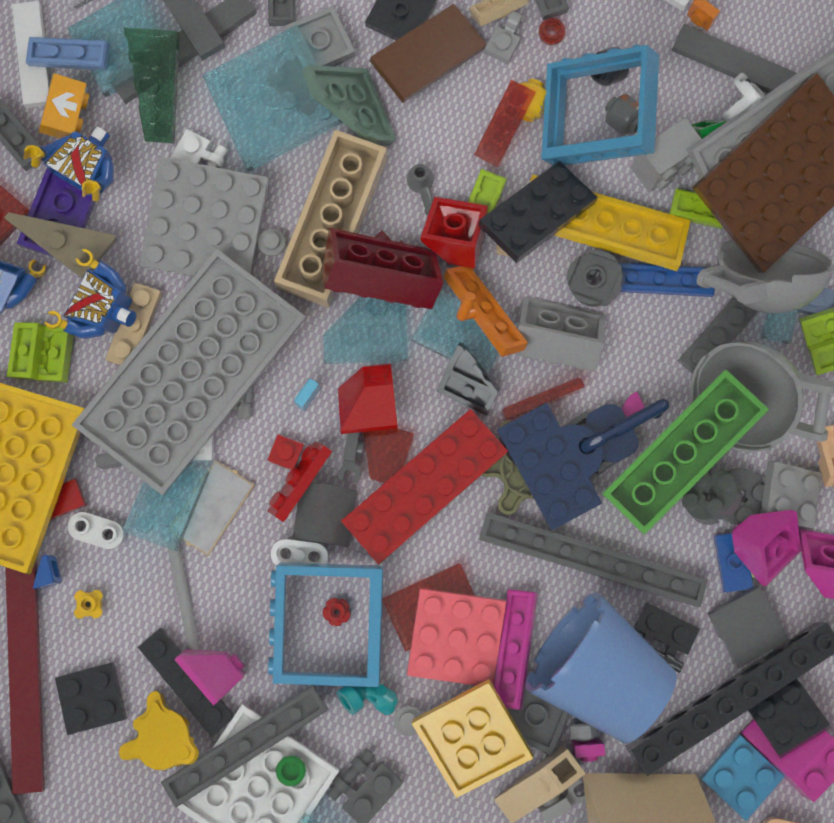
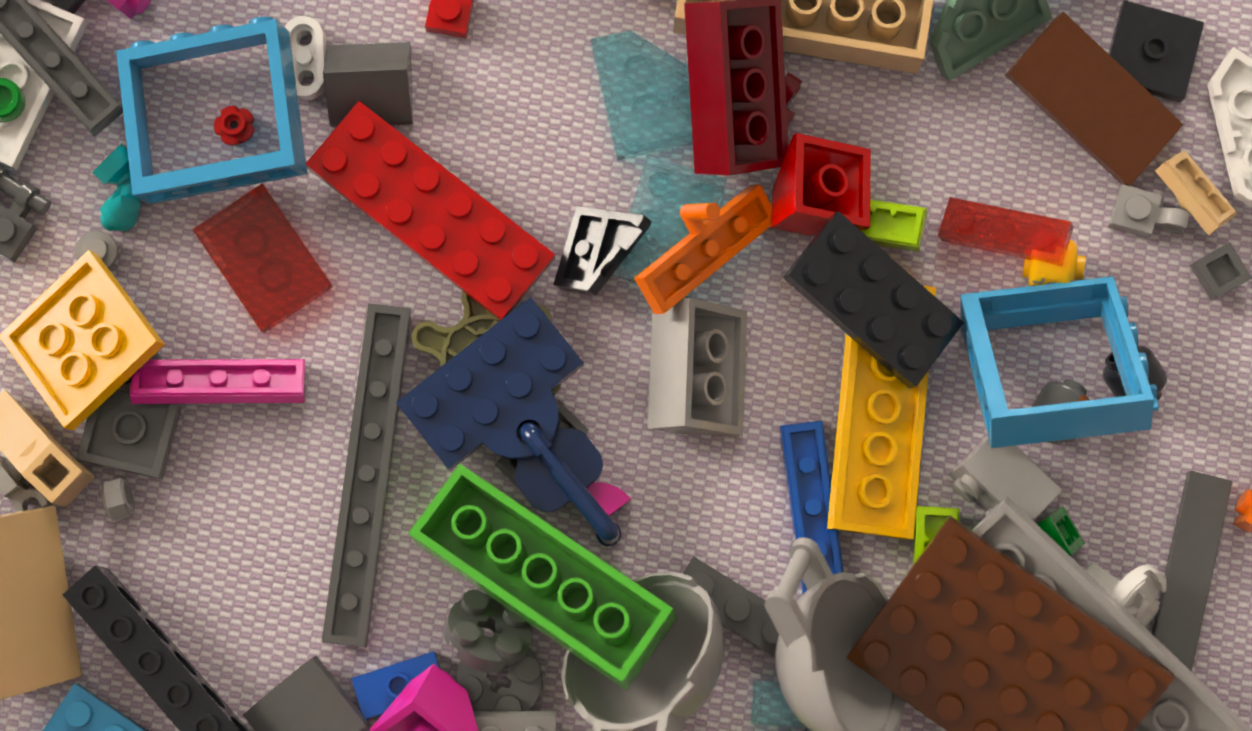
camera: 80 degrees right, 0 degrees up
red plate [267,441,332,522] -> none
medium azure tile [294,379,321,411] -> none
red slope [338,364,398,434] -> none
dark grey plate [339,433,365,483] -> none
clear red wing [363,428,414,484] -> none
coral plate [406,588,506,685] -> none
dark grey bar [407,164,434,215] -> none
clear red tile [501,378,585,421] -> none
medium blue cone [526,593,677,743] -> none
clear red plate [538,18,565,45] -> none
dark grey plate [567,250,624,307] -> none
dark pink plate [571,738,605,762] -> none
black plate [634,603,700,673] -> none

